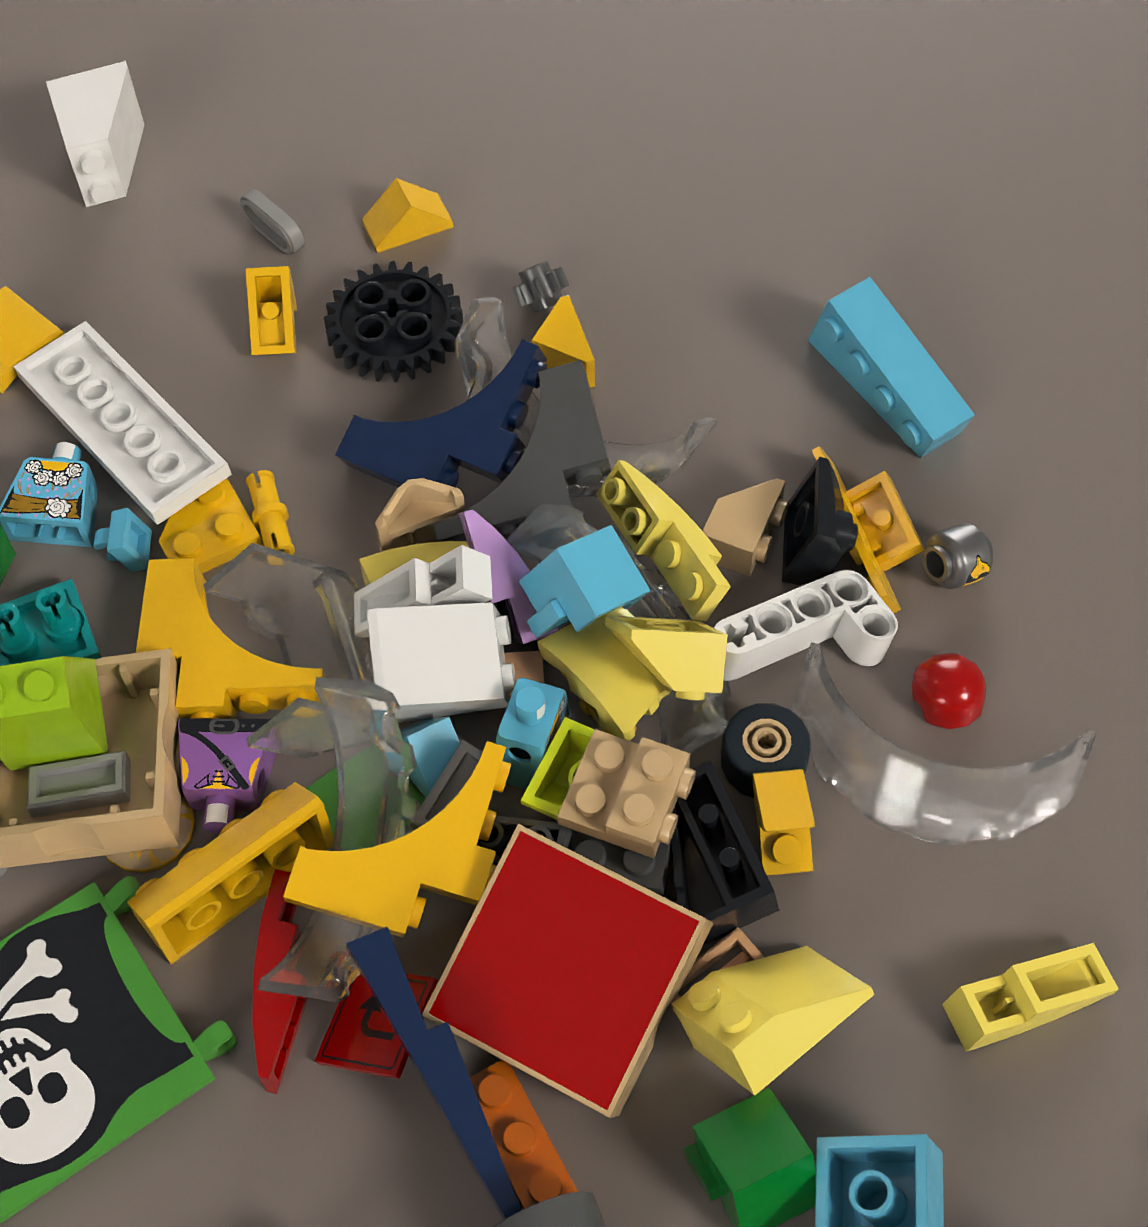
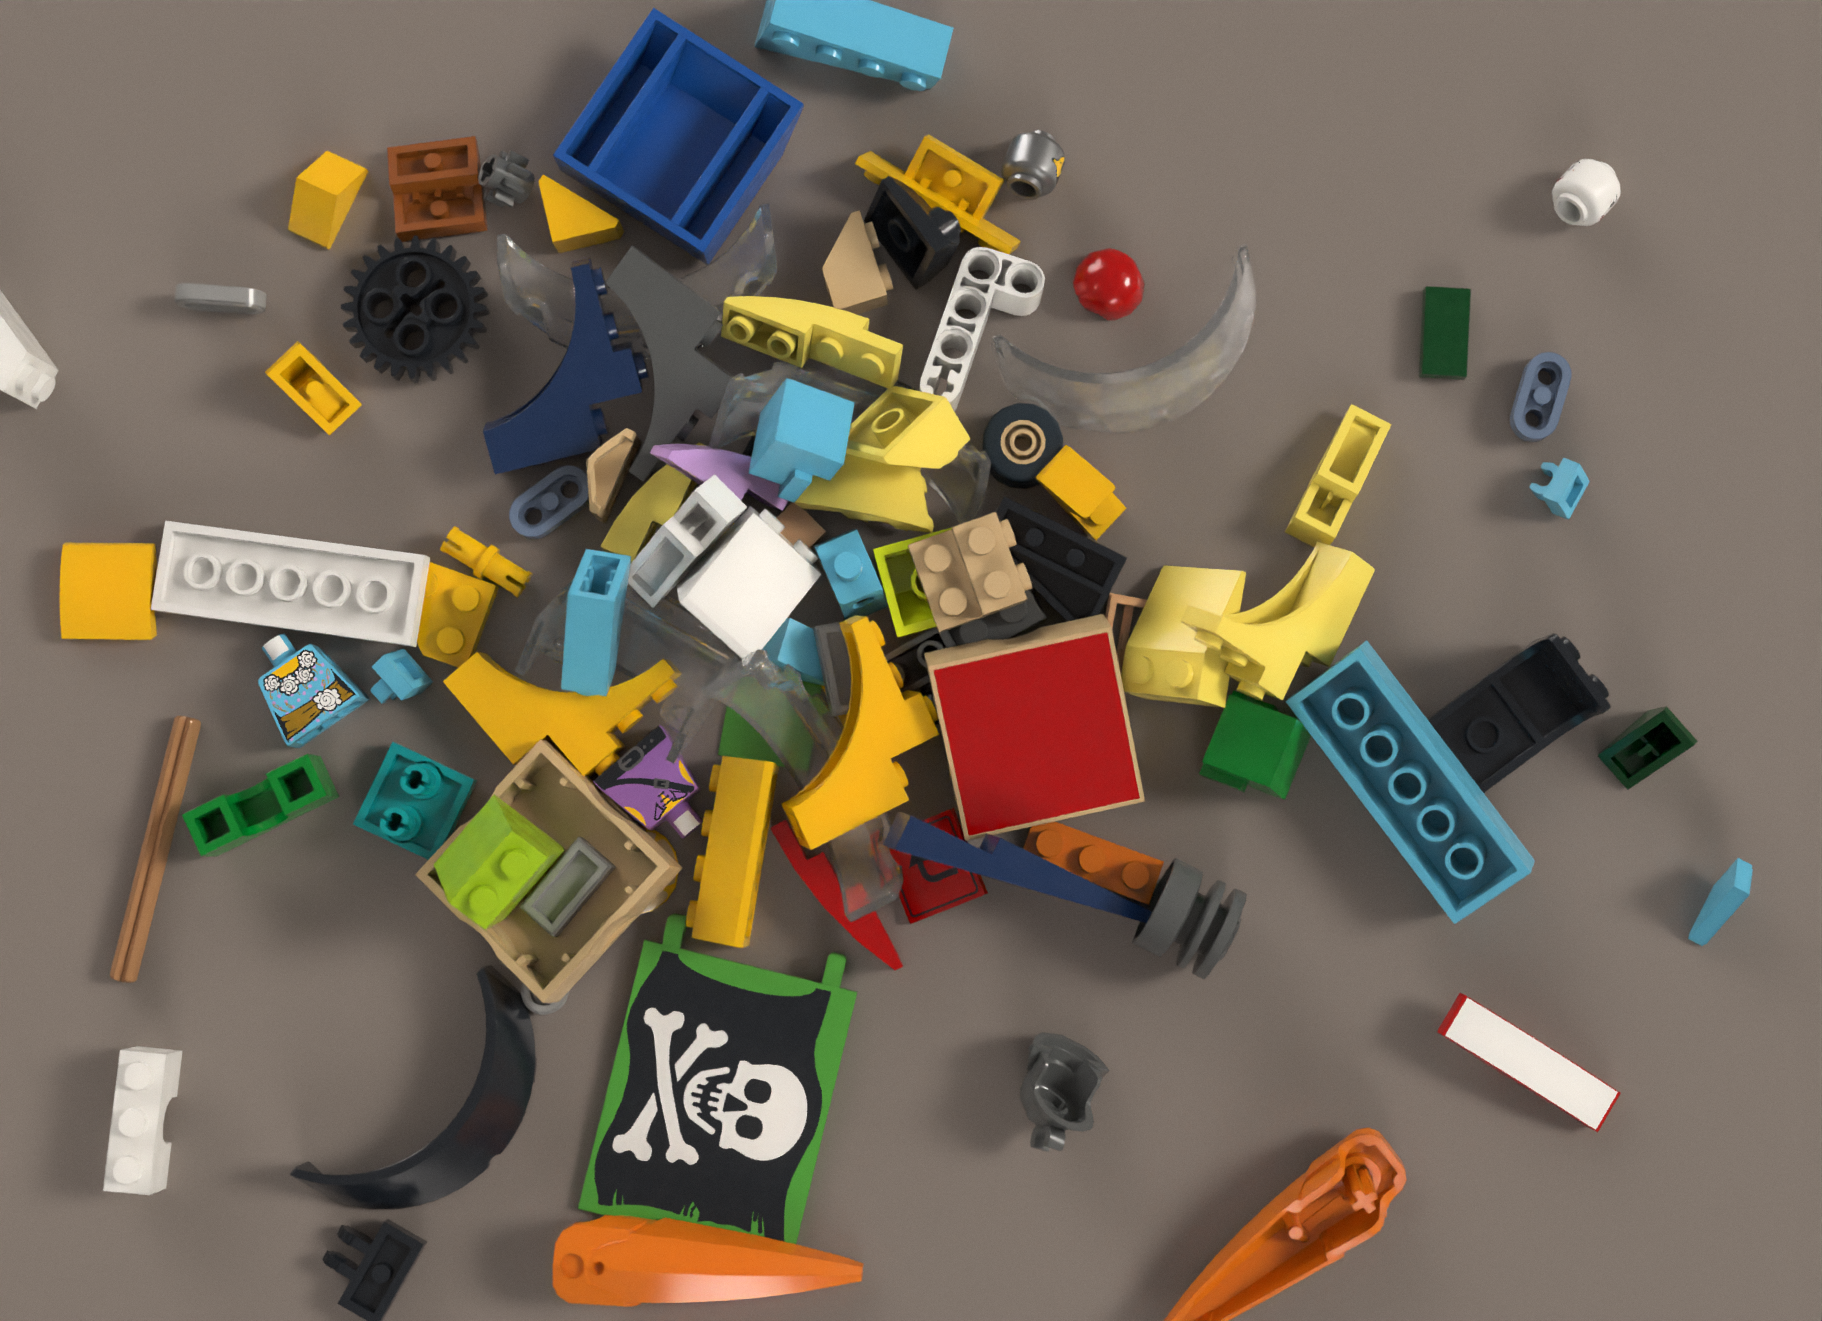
camera: 40 degrees left, 25 degrees up
none -> dark orange slope [387,136,488,242]
none -> sand blue plate [509,466,589,539]
none -> blue slope [553,7,804,265]
none -> medium azure slope [561,549,631,696]
none -> light yellow arch [1180,542,1375,701]

